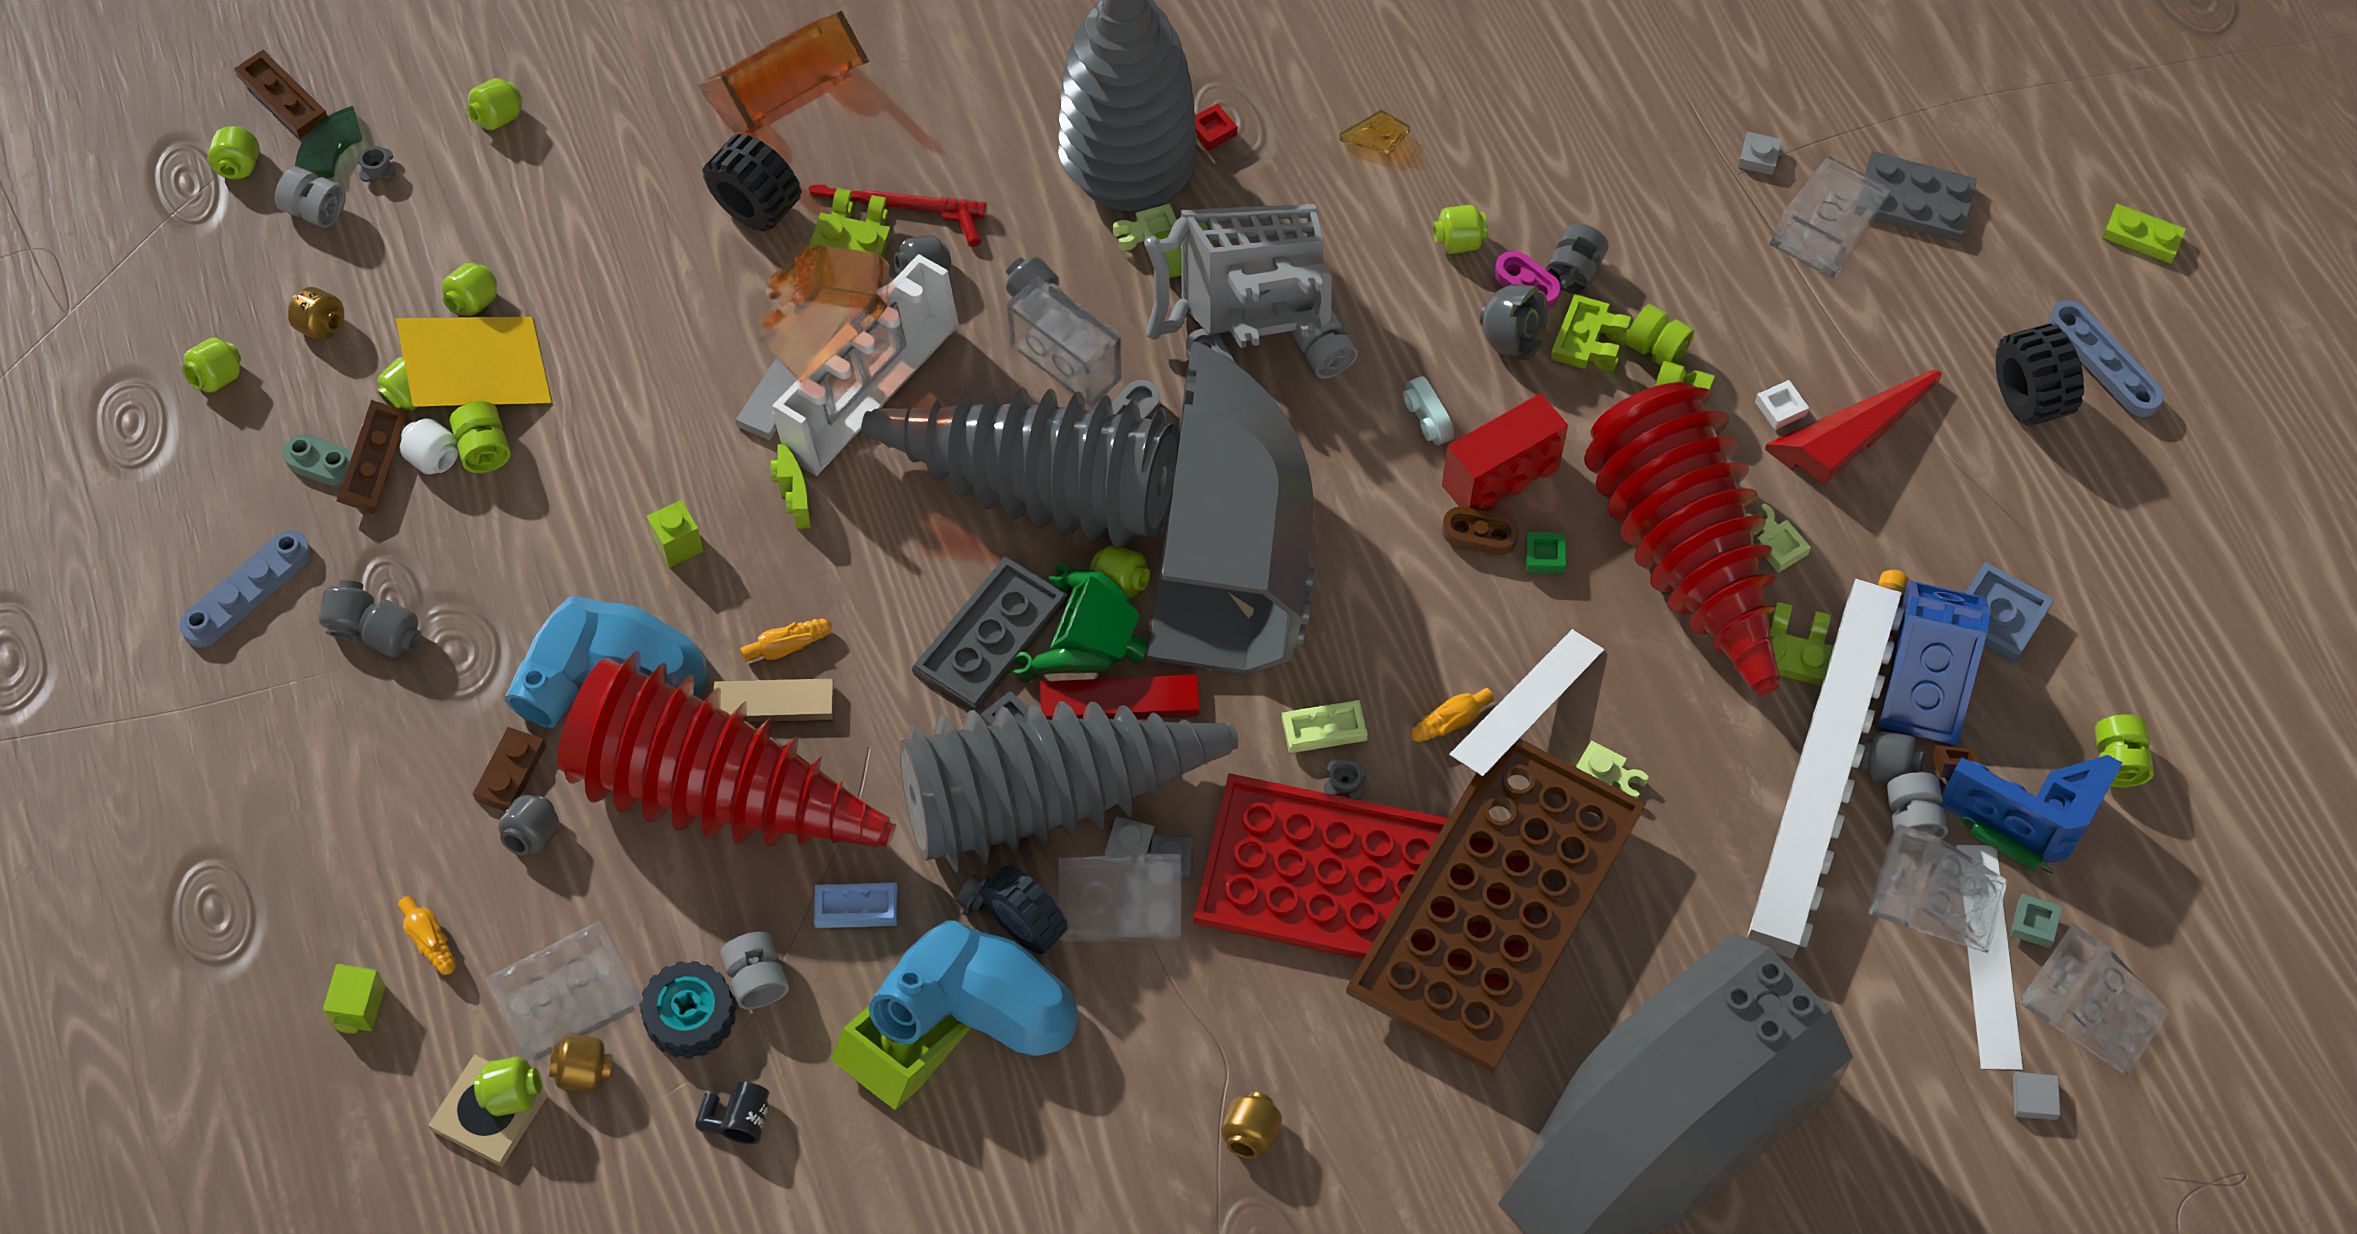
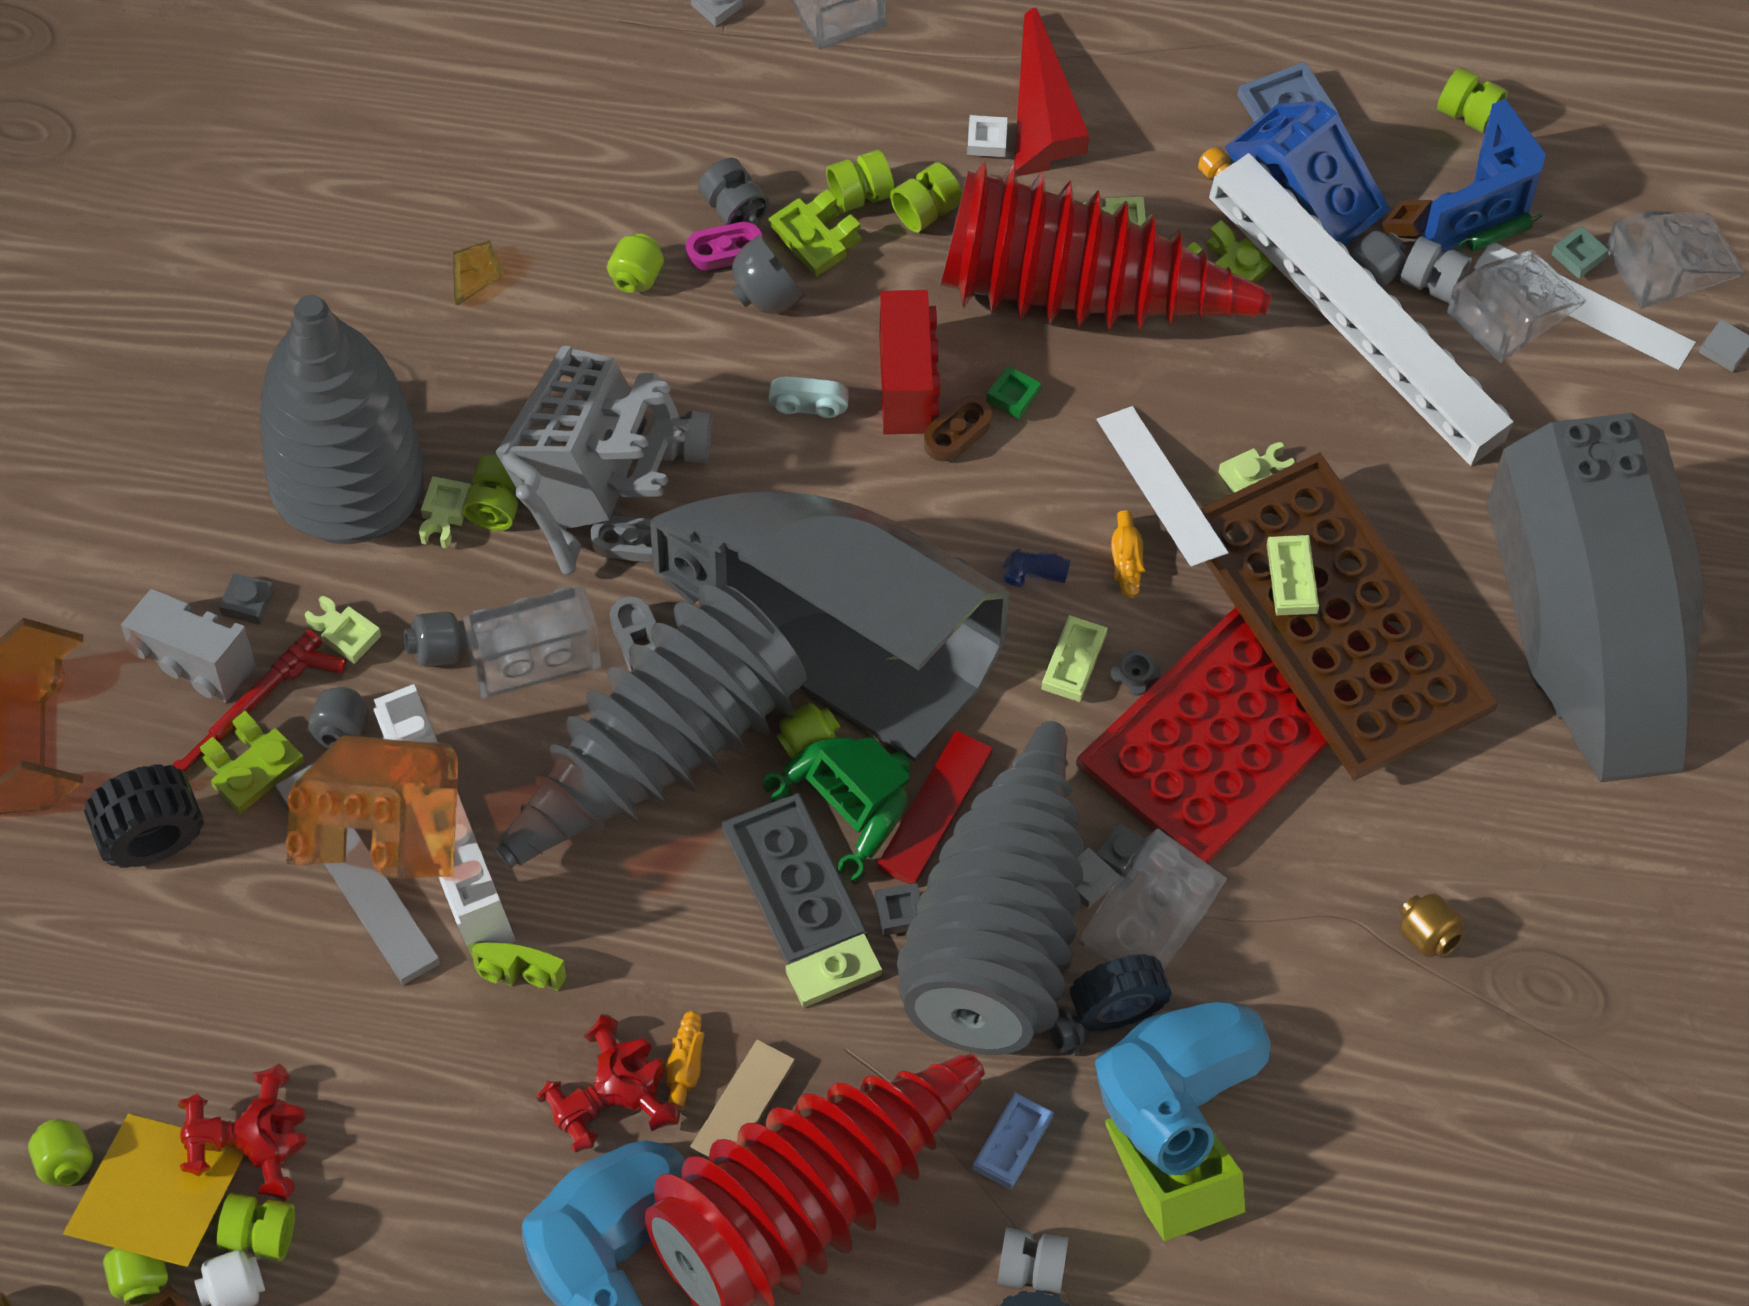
camera: 60 degrees left, 0 degrees up
lime brick [647,500,704,568] -> none
none -> light grey wedge [121,589,256,704]
none -> red piece [178,1063,307,1202]
none -> dark grey plate [219,573,274,625]
none -> yellowish green plate [305,596,381,664]
none -> red piece [537,1014,680,1152]
none -> yellowish green plate [785,934,882,1008]
none -> clear blue arm [1002,547,1071,587]
none -> yellowish green plate [1267,535,1319,616]

